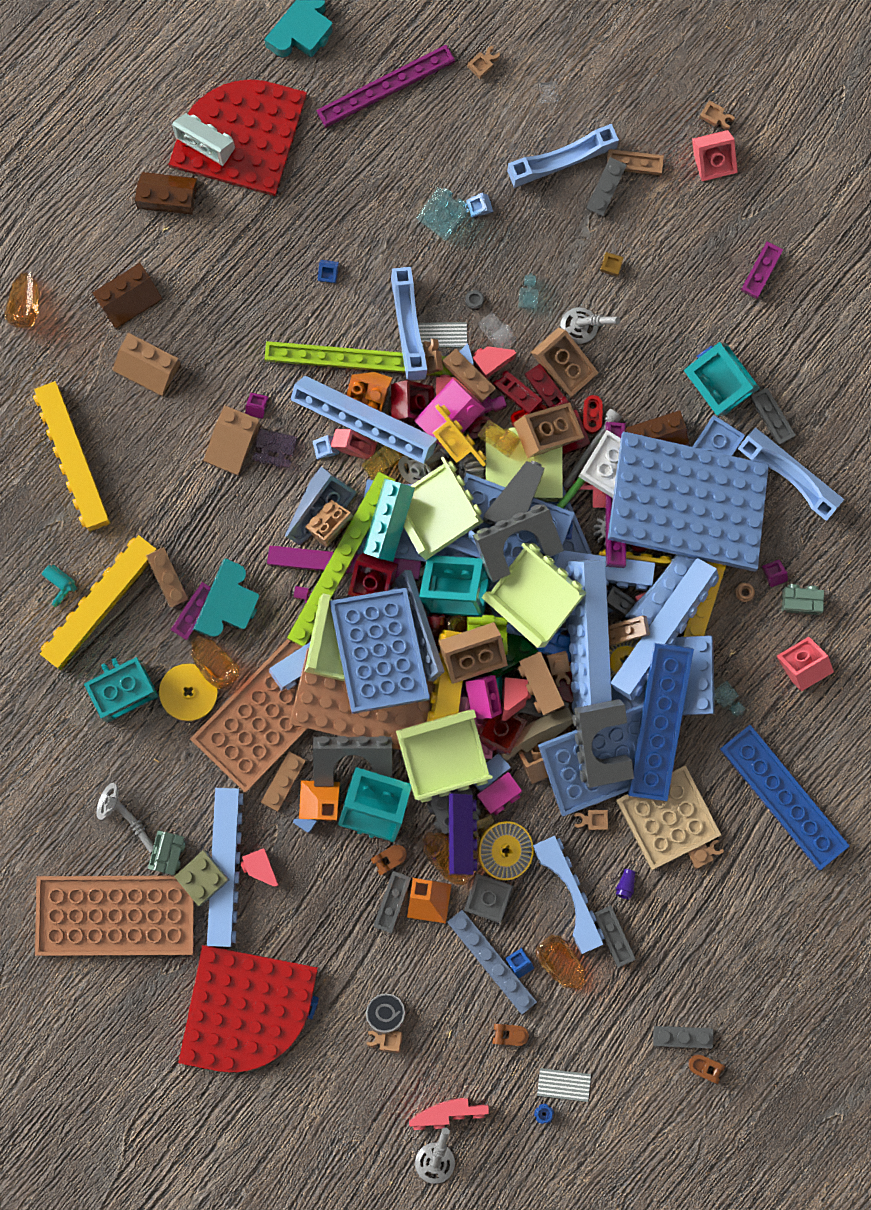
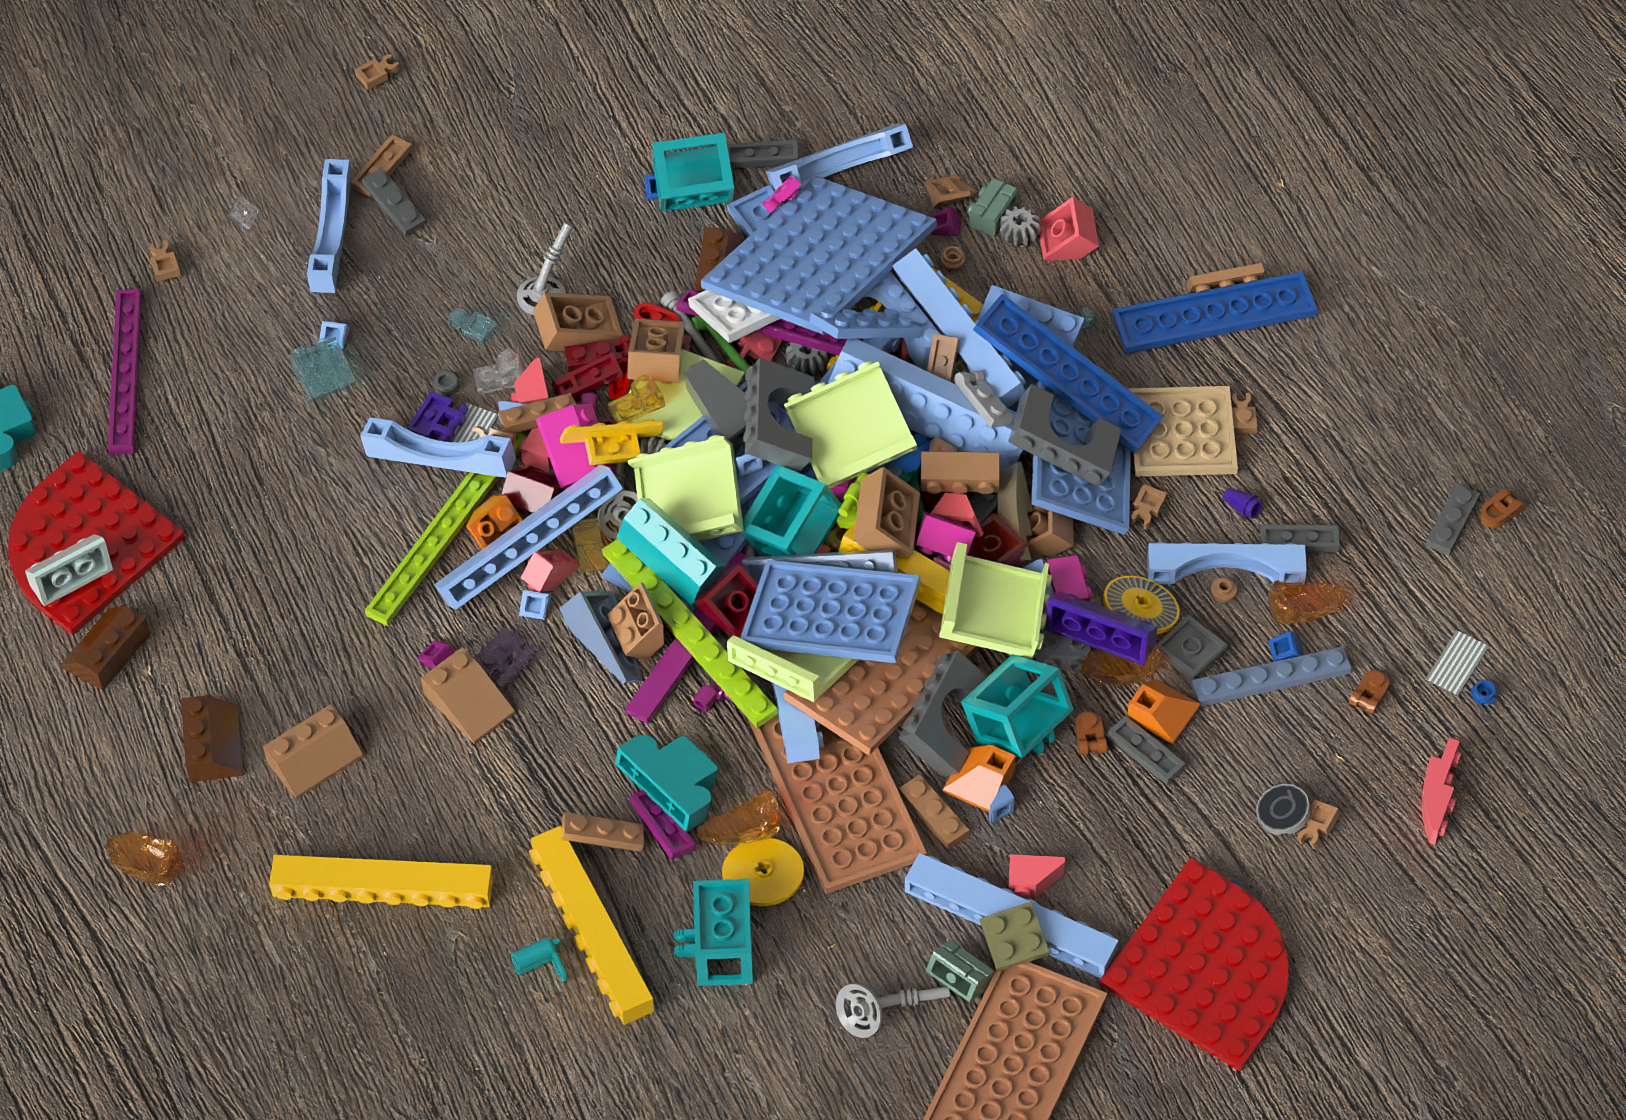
camera: 60 degrees left, 25 degrees down
blue slope [317,260,339,283] -> none
light grey dish [415,1128,455,1184] -> none
pearl gold plate [600,252,624,277] -> none
coral slope [692,130,738,181] -> none
magenta plate [741,241,783,299] -> none
none -> dark purple plate [406,392,469,442]
none -> dark pink plate [762,176,801,213]
none -> medium blue plate [809,309,922,339]
none -> medium nougat slope [925,175,977,207]
none -> light grey plate [955,370,1014,428]
none -> light grey gear [1000,206,1041,247]
none -> medium nougat plate [1186,263,1264,293]
none -> medium nougat plate [1211,578,1237,603]

